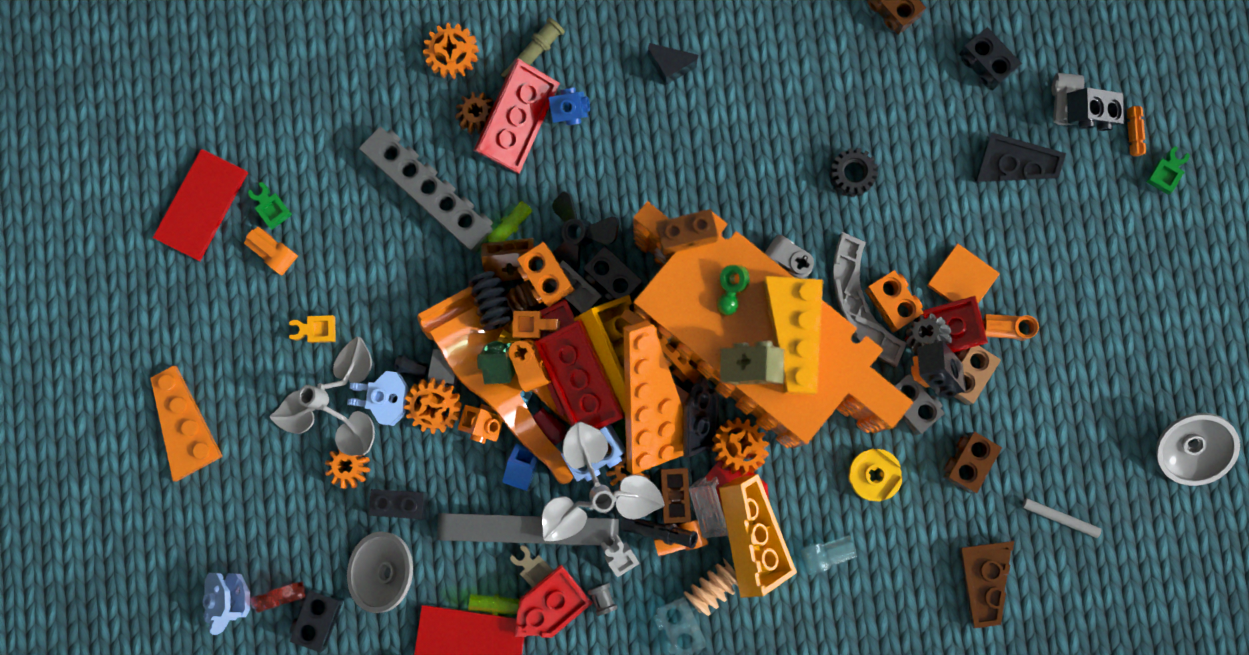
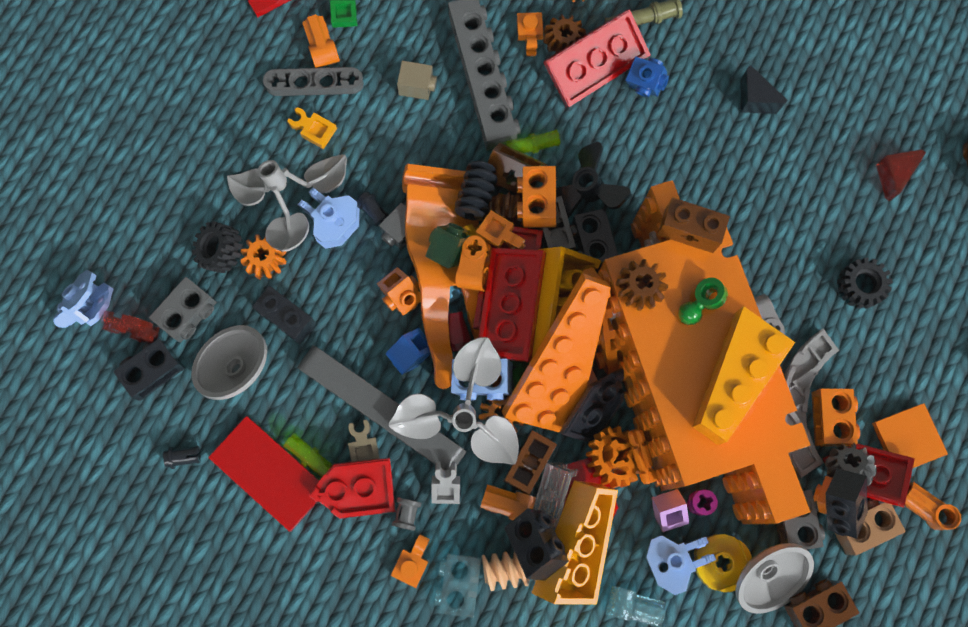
camera: 25 degrees right, 5 degrees down
orange wing [151,365,223,482] -> none
orange gear [404,377,462,434] -> none
black pin [620,516,698,549] -> none
olive brick [720,341,784,385] -> none
none -> dark grey brick [149,277,217,343]
none -> black tyre [192,221,243,273]
none -> dark grey beam [263,67,364,96]
none -> orange plate [391,534,430,588]
none -> dark tan brick [397,61,437,100]
none -> black brick [504,508,569,581]
none -> orange plate [517,12,543,56]
none -> reddish brown gear [616,259,668,311]
none -> orange axle [628,429,657,484]
none -> light blue hinge [646,535,716,595]
none -> lavender plate [652,489,689,532]
none -> magenta bush [687,490,718,516]
none -> light grey dish [735,543,814,614]
none -> clear red slope [876,149,926,201]

